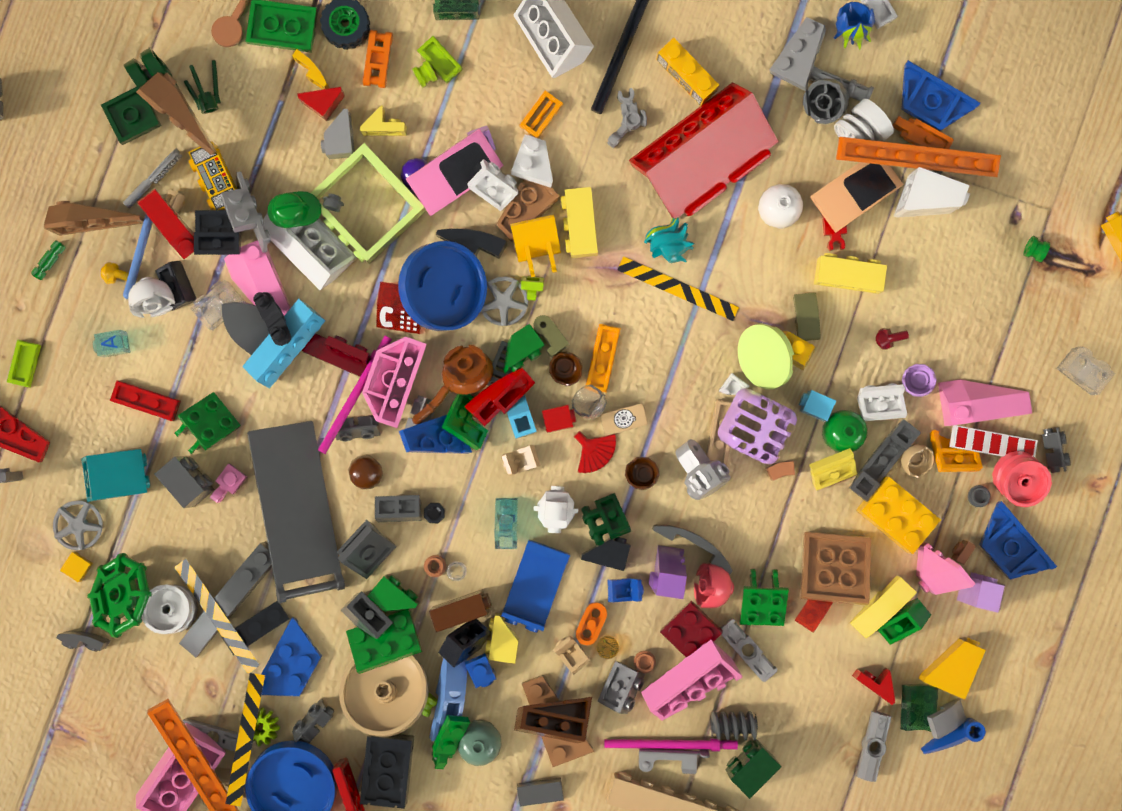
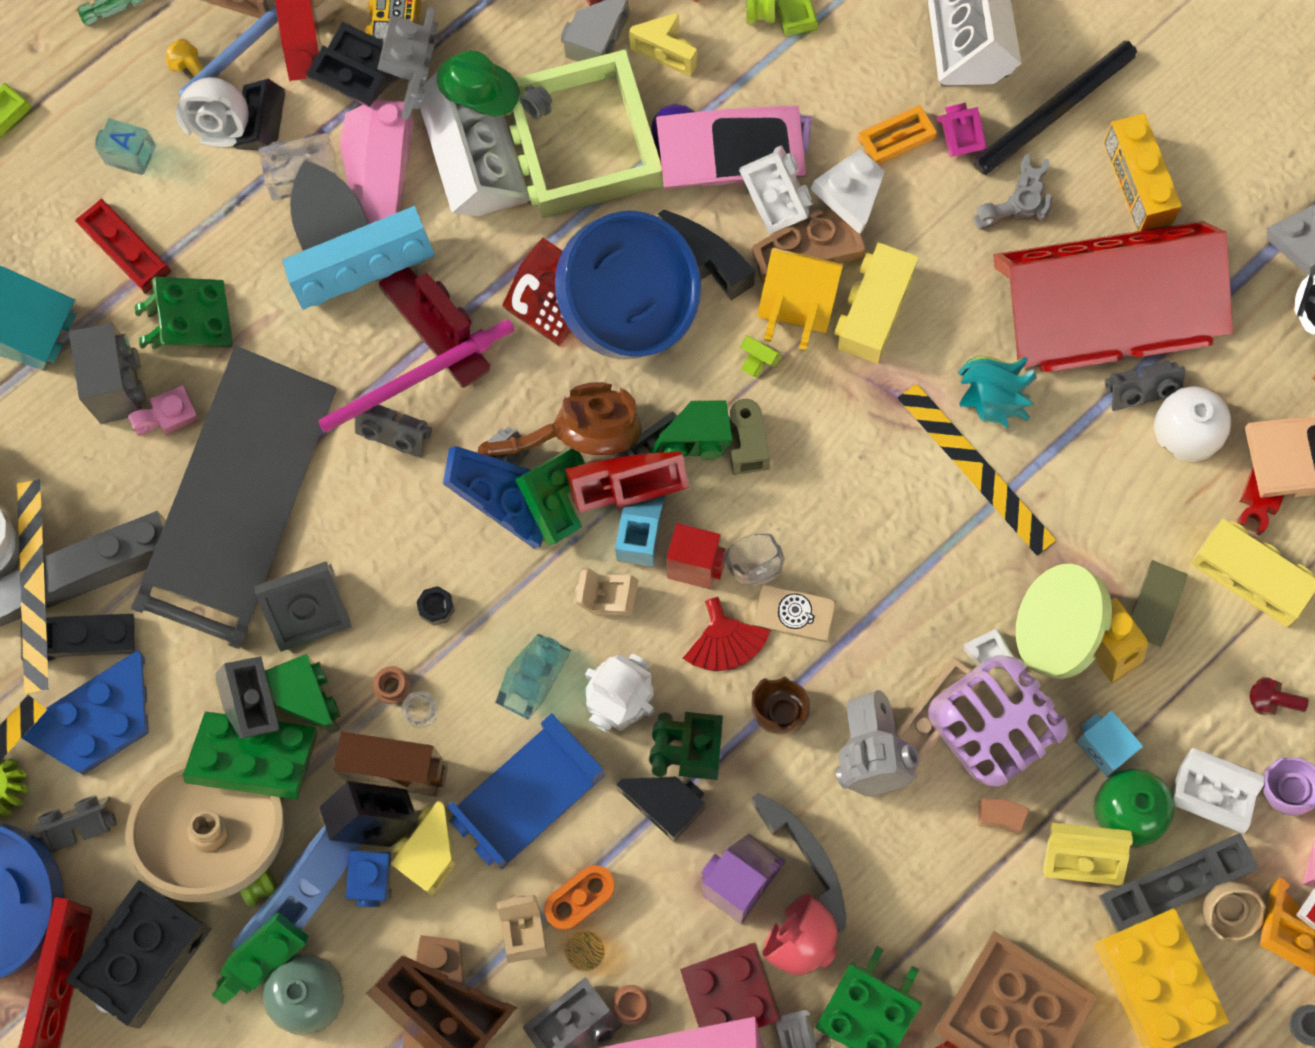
camera: 35 degrees right, 15 degrees down
black piece [253,292,291,346] -> none
reddish brown hair [348,455,383,489] -> none
bright pink wedge [362,337,427,428] -> none
dark grey hinge [375,495,422,523] -> none
light grey wheel [481,277,528,326] -> none
reddish brown hair [549,352,583,386] -> none
light orange tile [585,324,621,393] -> none
blue bracket [608,578,644,603] -> none
none -> dark pink bracket [937,102,986,157]
none -> dark grey hinge [1104,360,1185,411]

